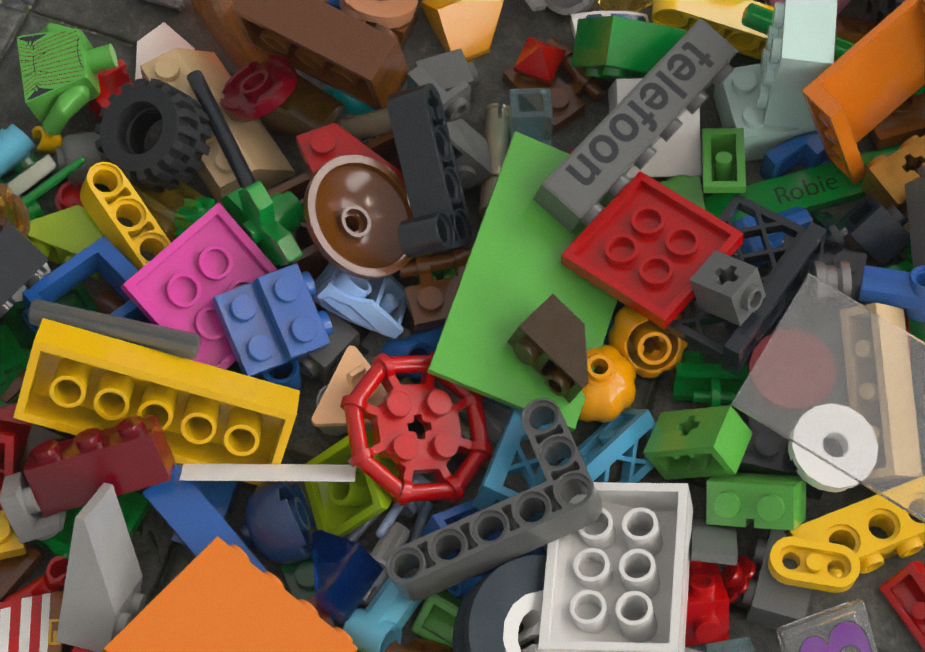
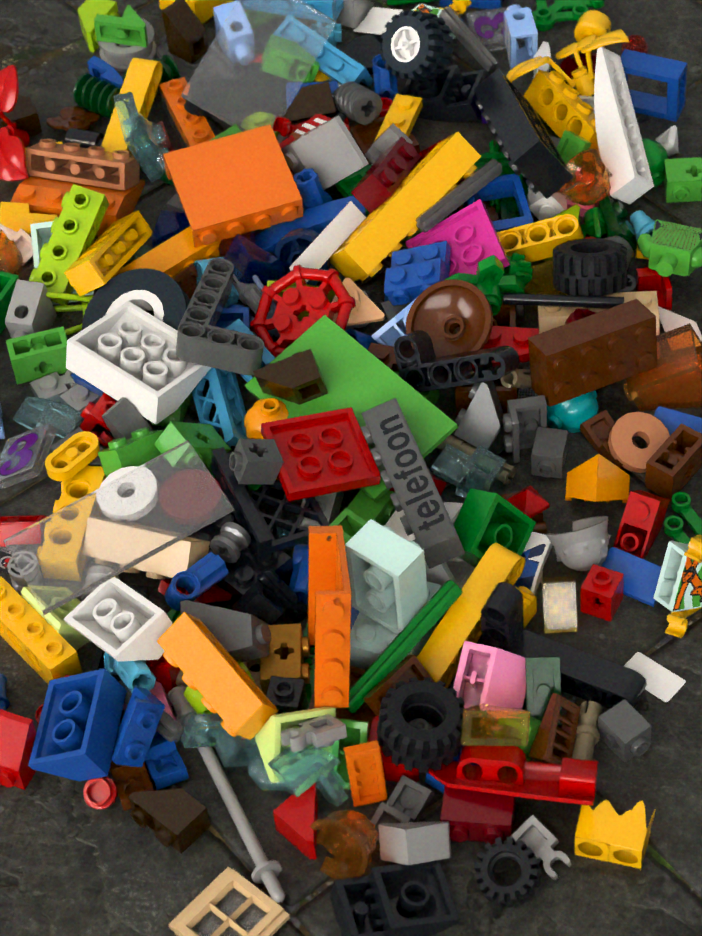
camera: 130 degrees right, 15 degrees down
none -> blue piece [293,169,333,210]

